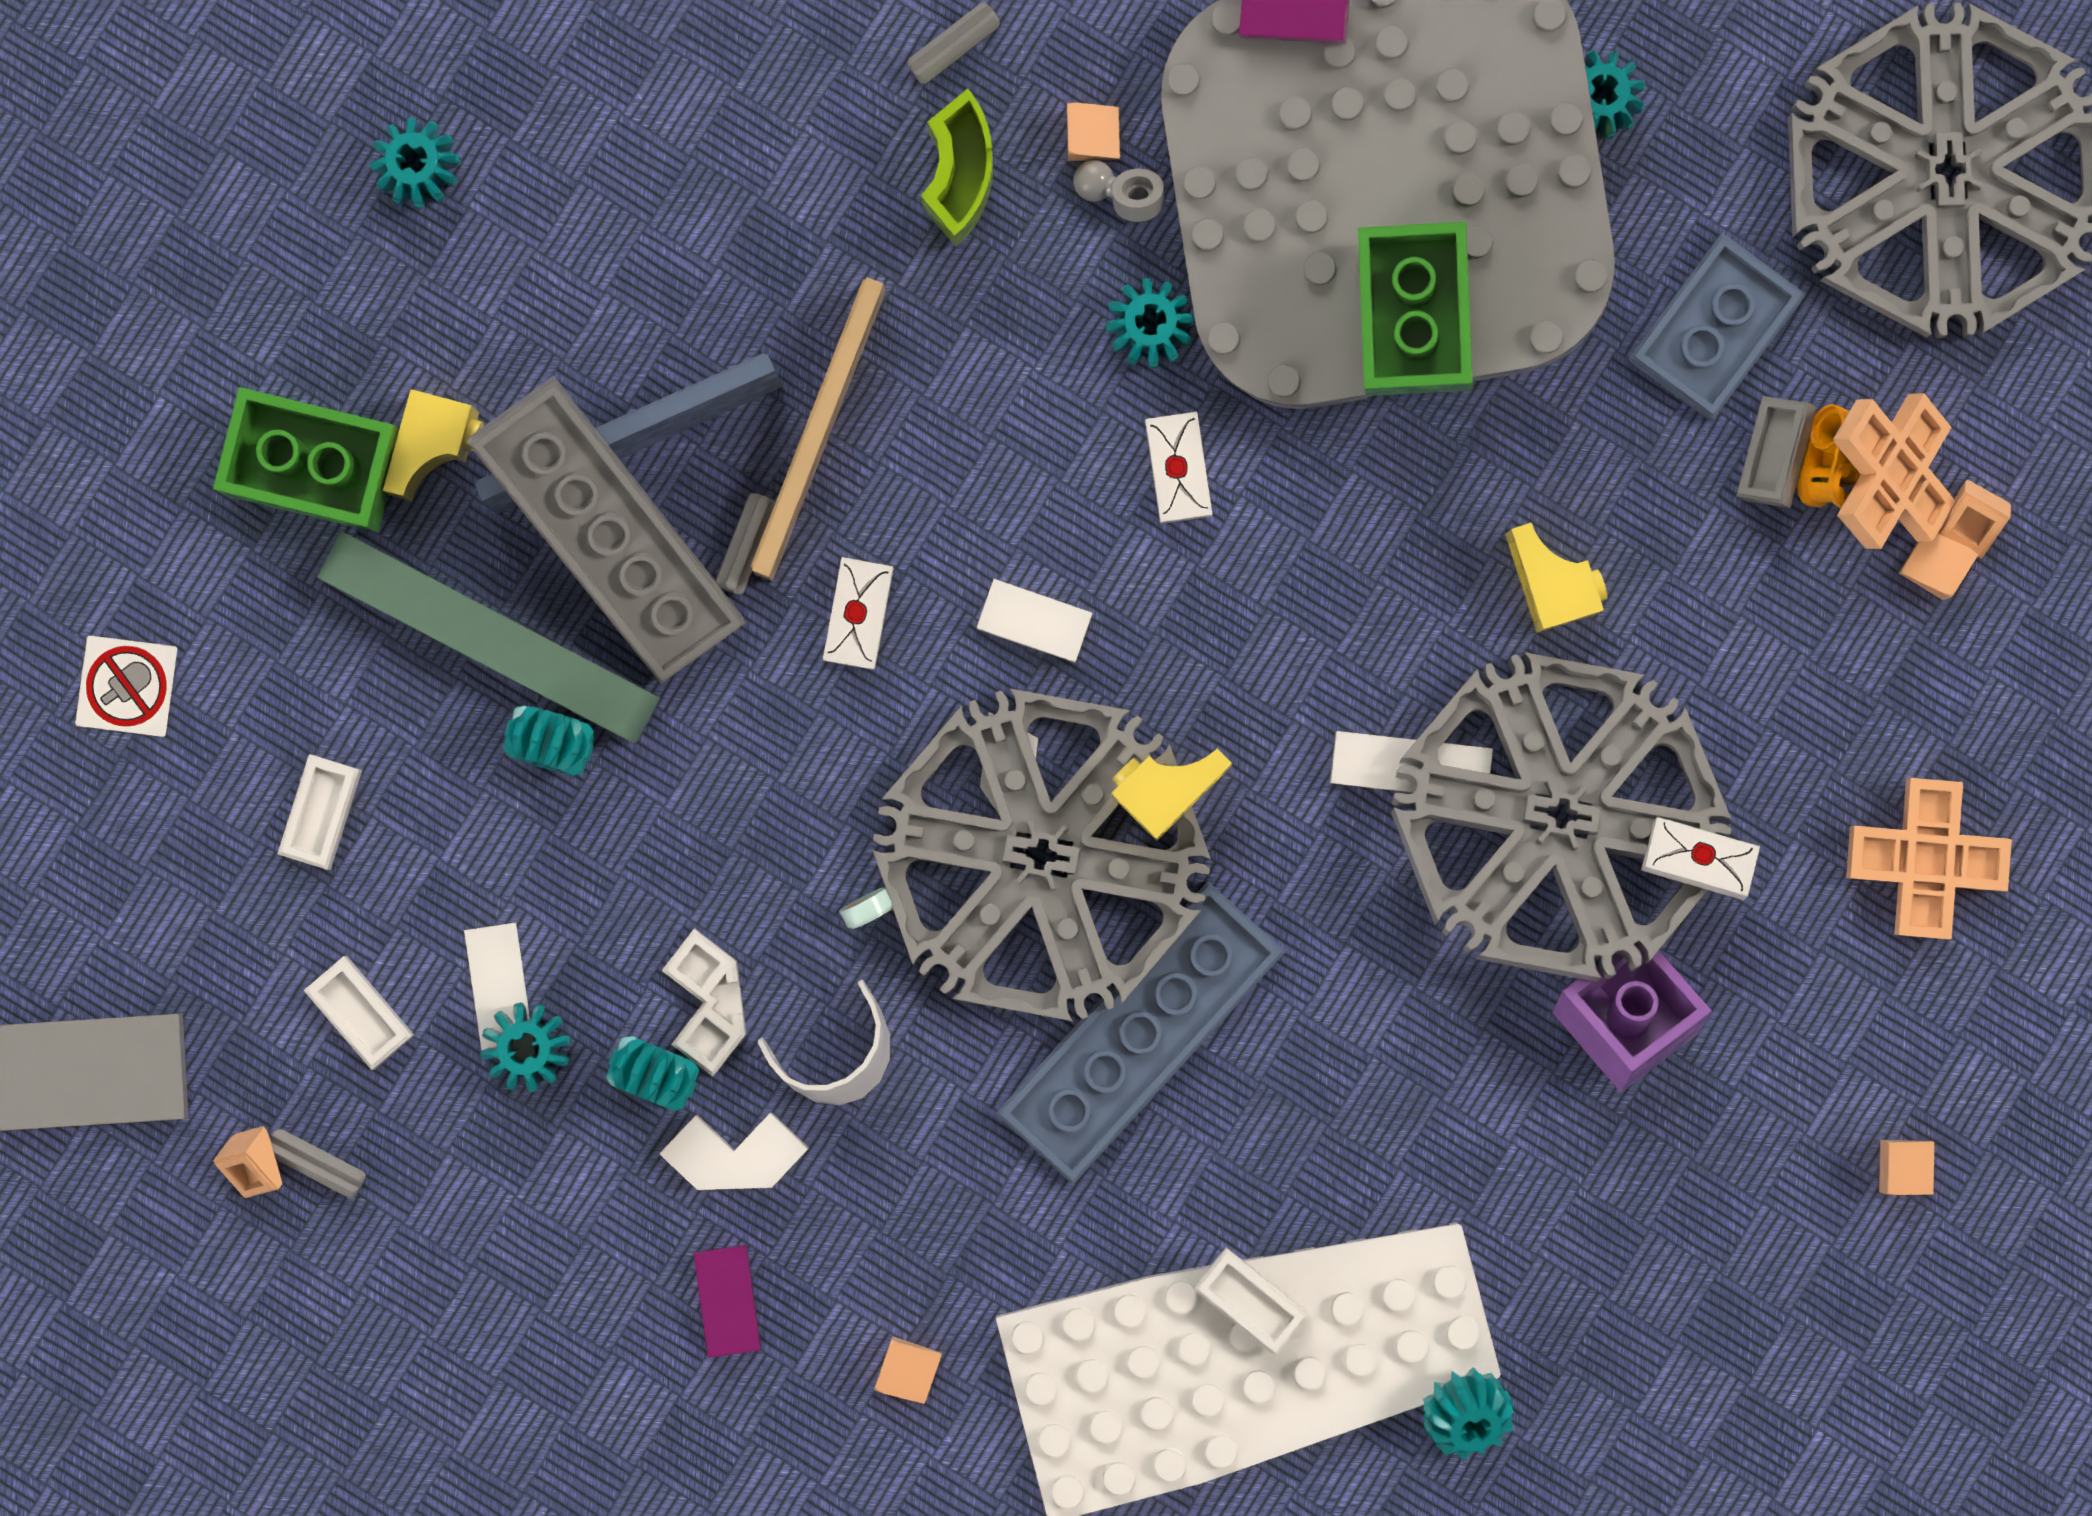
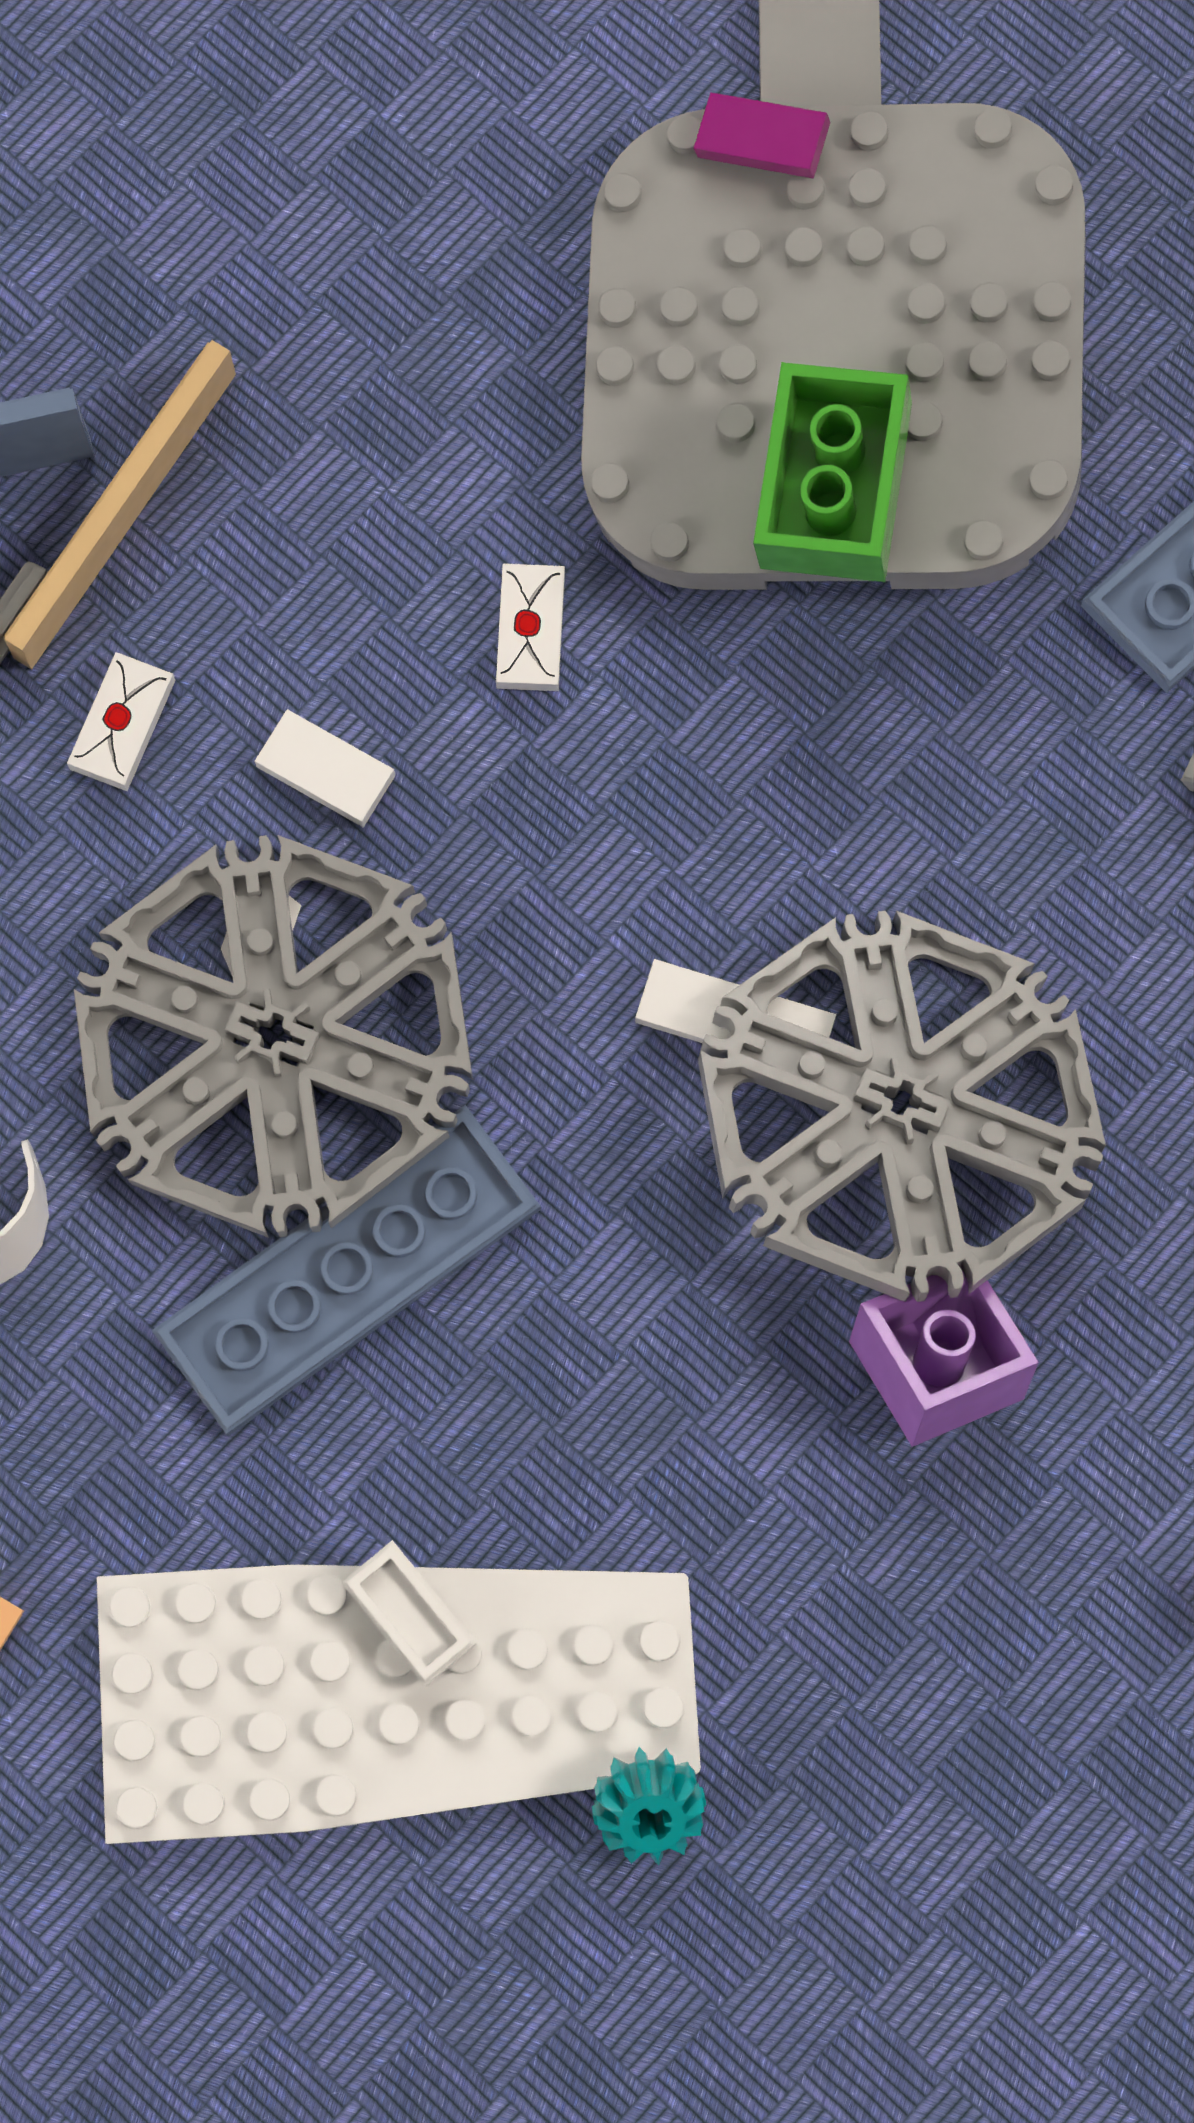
camera: 15 degrees right, 10 degrees down
light aqua tile [839,887,893,929] -> none
light grey axle [907,2,1000,84] -> none
lime brick [921,88,993,246] -> none
light nougat slope [1067,103,1120,161] -> none
light grey plate [1073,160,1165,222] -> none
teal gear [1105,278,1195,369] -> none
light yellow arch [1111,749,1232,841] -> none
light yellow arch [1505,523,1607,633] -> none
teal gear [1585,50,1646,140] -> none
white tile [1641,817,1760,900] -> none

